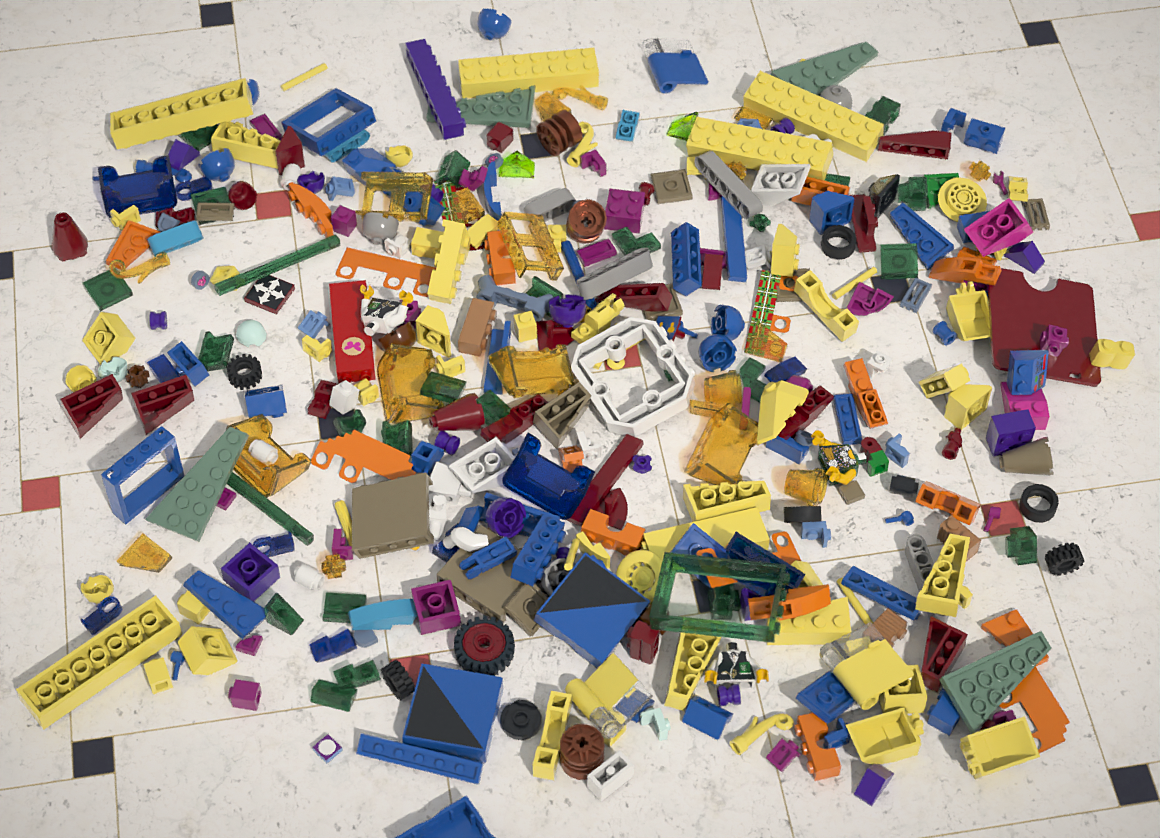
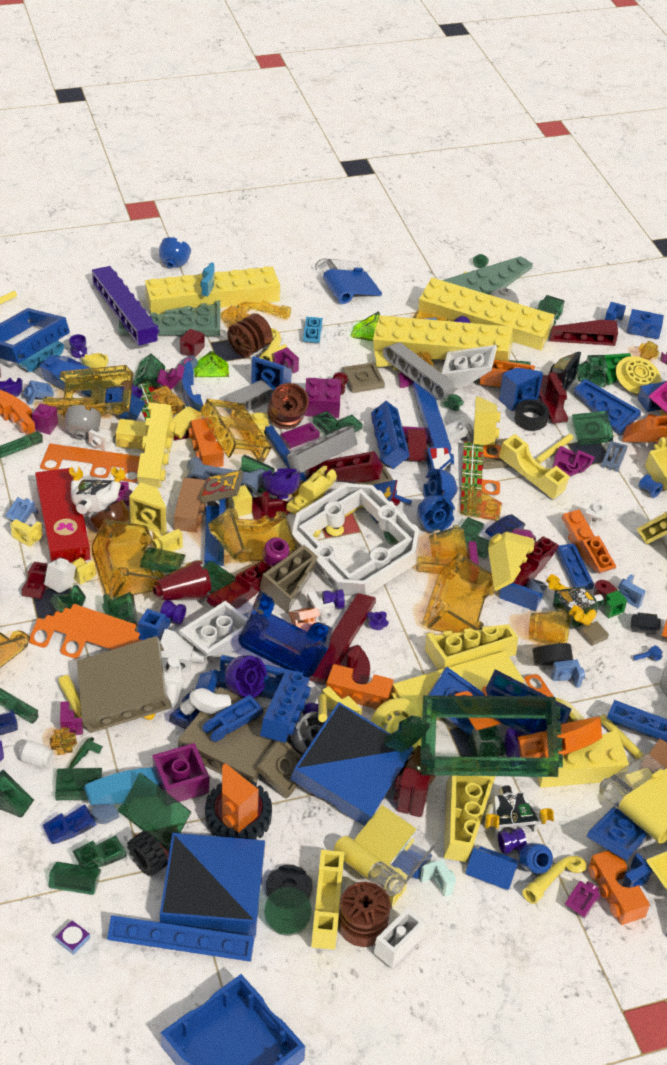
camera: 10 degrees left, 10 degrees down
none -> clear yellow plant [43,396,99,409]
none -> clear green bar [68,737,103,770]
none -> dark purple wheel [69,334,87,358]
none -> clear green piece [117,773,191,851]
none -> dark azure slope [200,262,215,297]
none -> dark tan tile [200,469,244,503]
none -> orange slope [222,763,259,833]
none -> blue slope [251,356,292,390]
none -> magenta head [262,537,289,566]
none -> clear green tile [264,887,312,936]
none -> dark purple wheel [322,589,345,609]
none -> clear green slope [384,715,430,753]
none -> slope [426,447,454,472]
none -> clear green plate [473,254,489,268]
none -> blue head [519,842,553,874]

